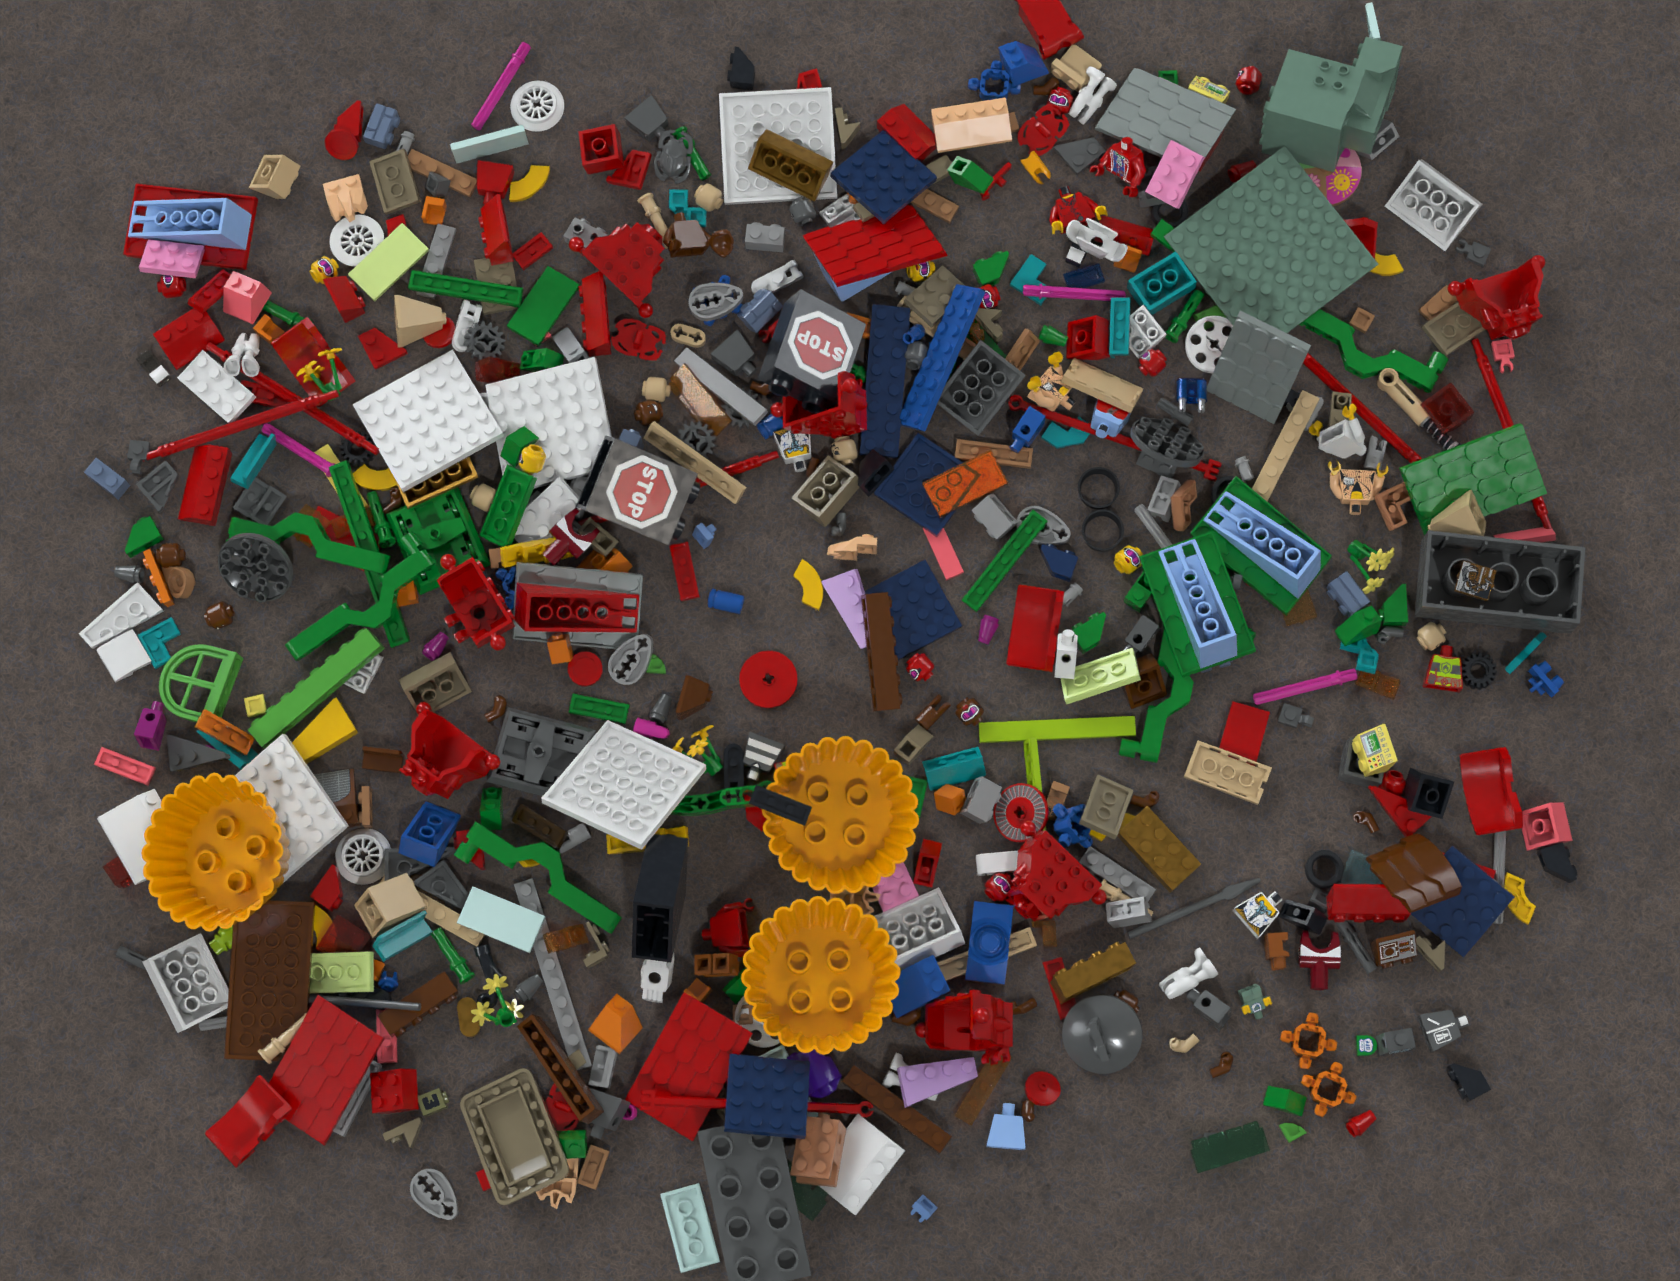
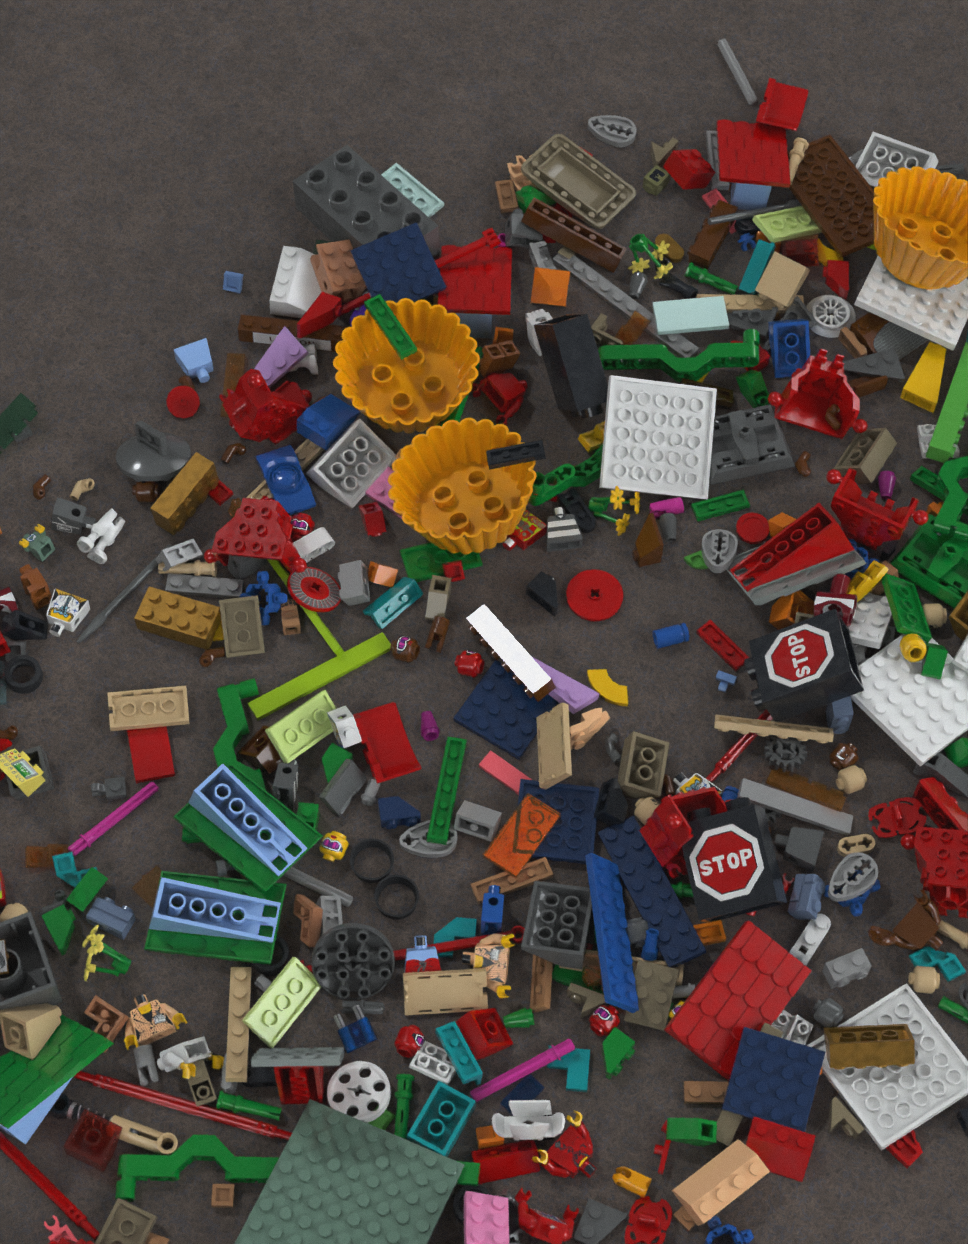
camera: 145 degrees right, 15 degrees down
none -> green pin [216,1090,282,1121]
none -> yellowish green tile [242,957,321,1048]
none -> red slope [297,292,343,339]
none -> dark grey piece [319,759,367,817]
none -> green tile [364,294,417,360]
none -> black slope [526,571,558,617]
none -> tan piece [536,702,572,790]
none -> light grey axle [718,39,758,105]
none -> reddish brown arm [825,404,842,431]
none -> dark grey wing [843,348,905,382]

